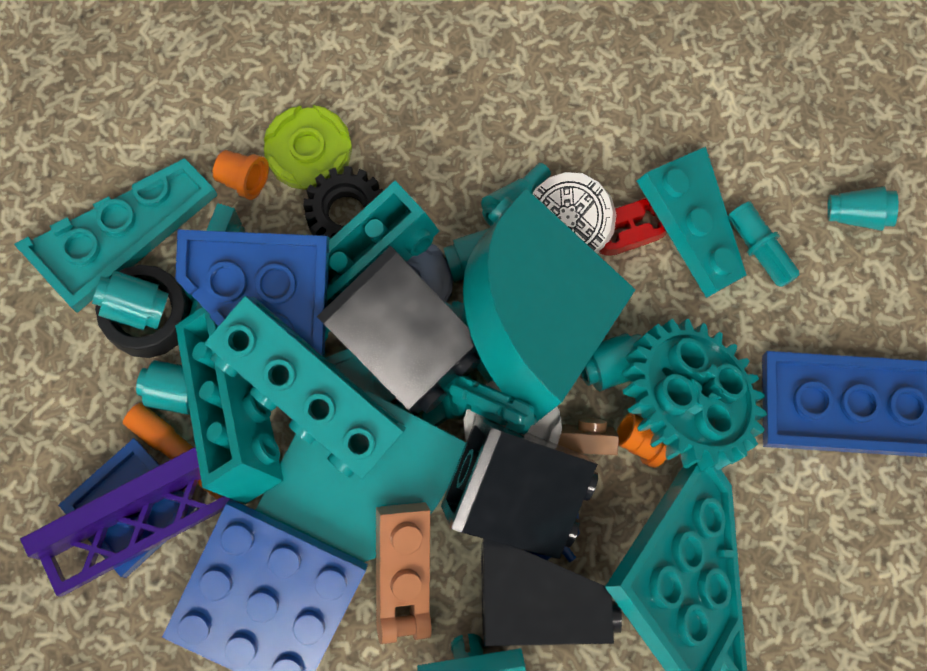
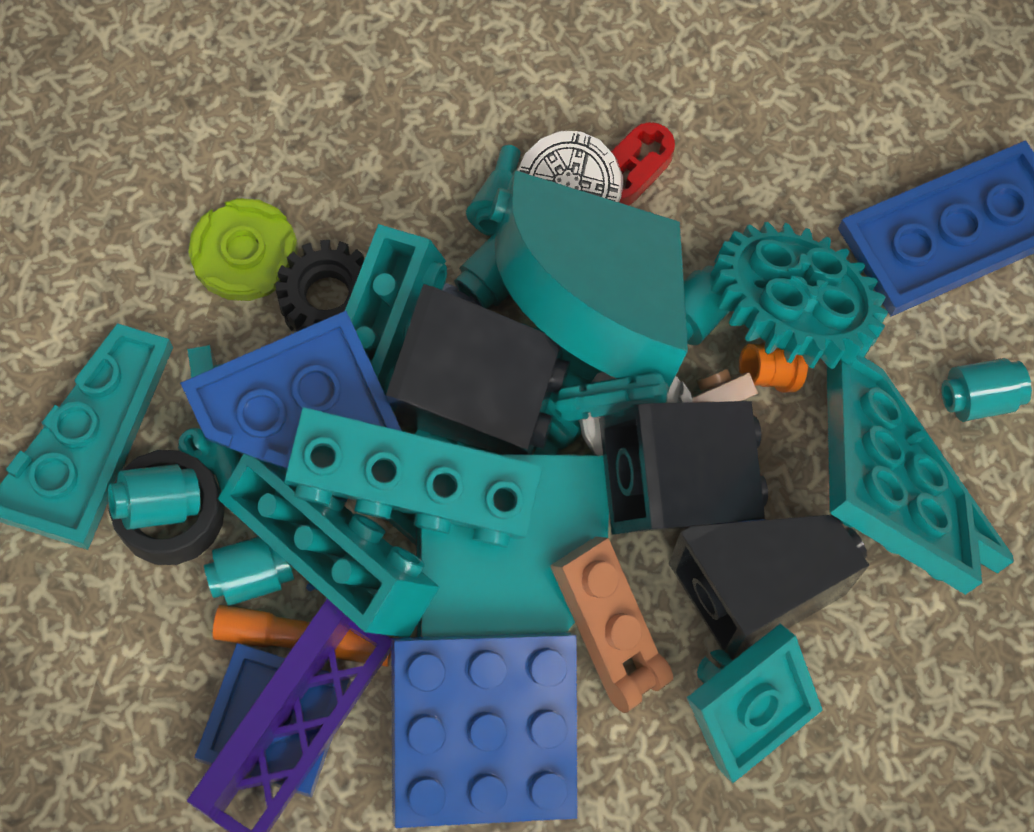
camera: 30 degrees left, 5 degrees down
orange piece [213,150,269,200] -> none
teal wing [637,146,747,298] -> none
teal axle [728,201,800,287] -> none
teal cone [827,186,899,231] -> none
none -> teal brick [941,358,1032,422]

